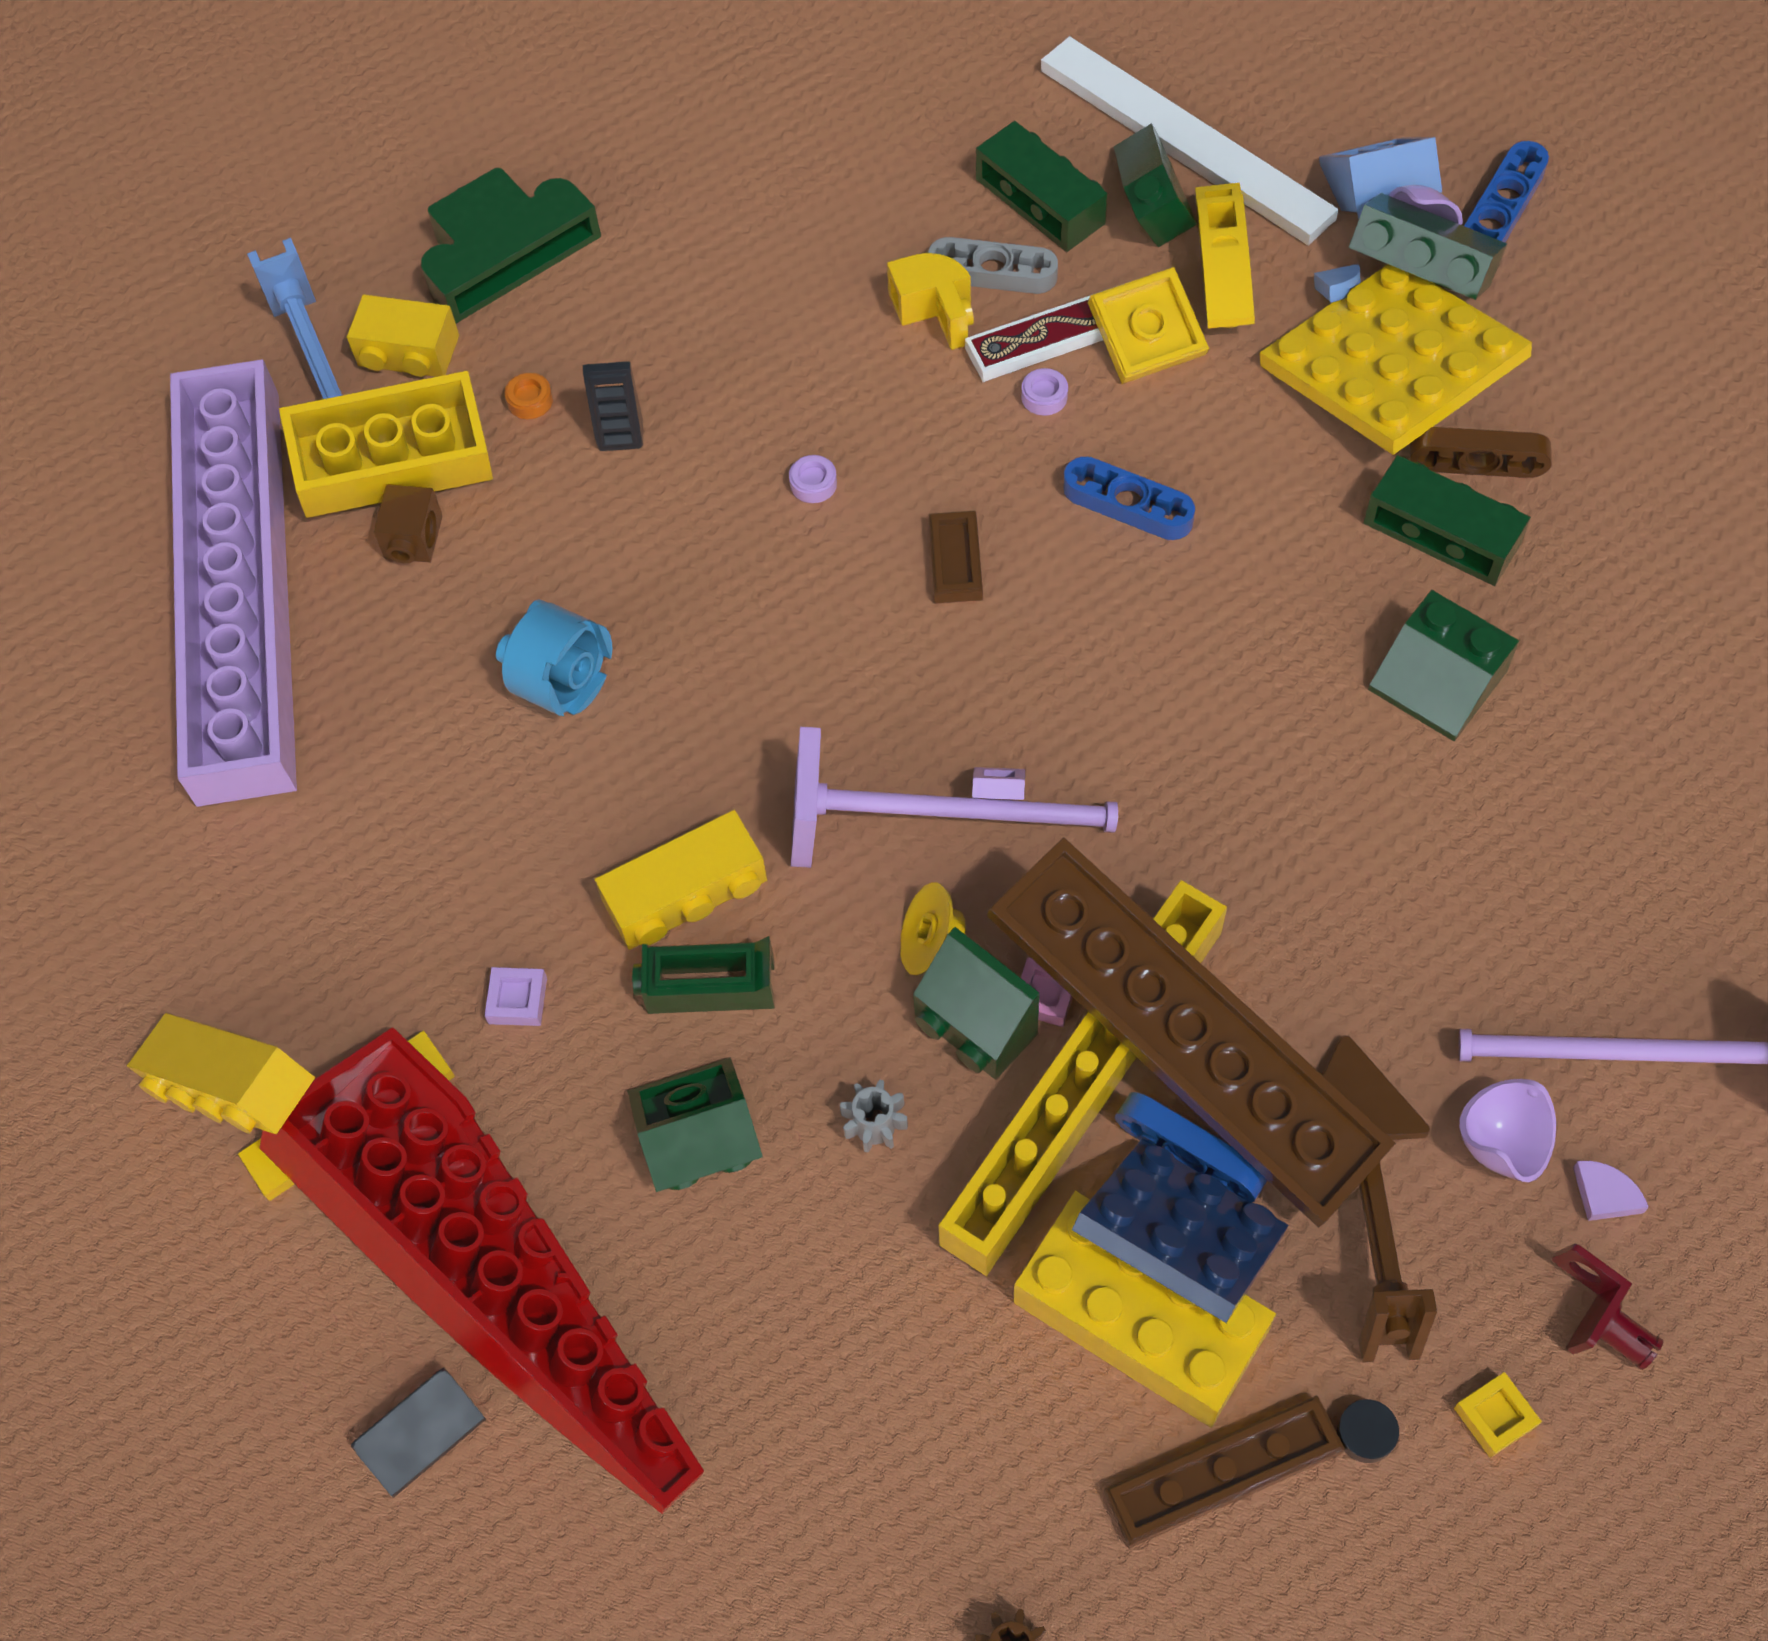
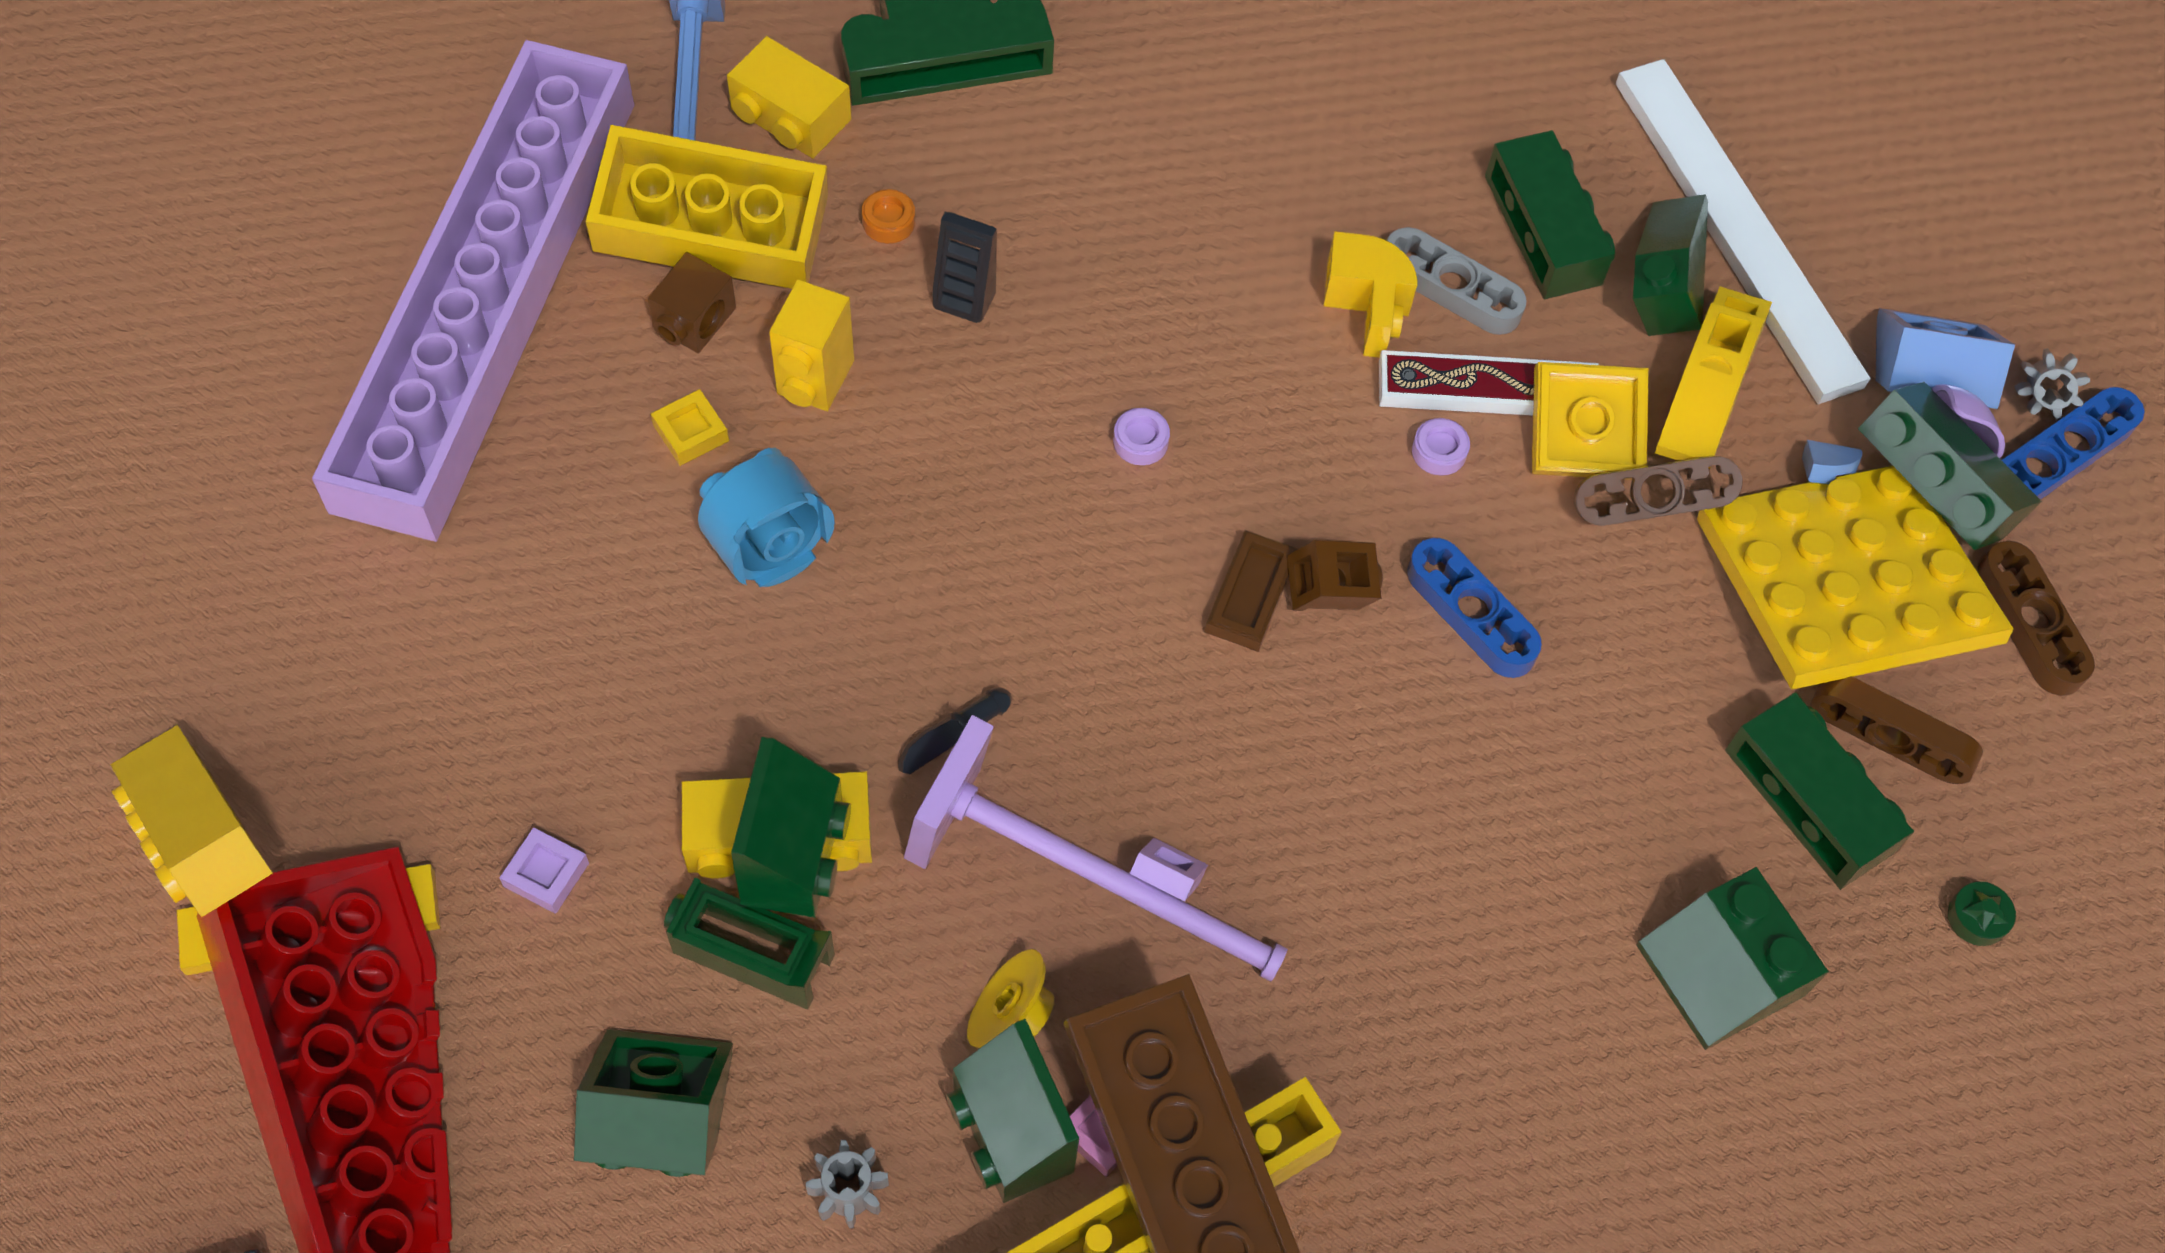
camera: 15 degrees right, 0 degrees up
none -> yellow tile [650,389,729,466]
none -> dark green slope [731,737,851,918]
none -> yellow brick [769,279,854,412]
none -> black piece [898,687,1012,774]
none -> reddish brown brick [1287,540,1383,611]
none -> reddish brown beam [1574,456,1743,526]
none -> dark green tile [1948,882,2016,946]
none -> reddish brown beam [1977,541,2095,696]
none -> light grey gear [2015,348,2090,419]

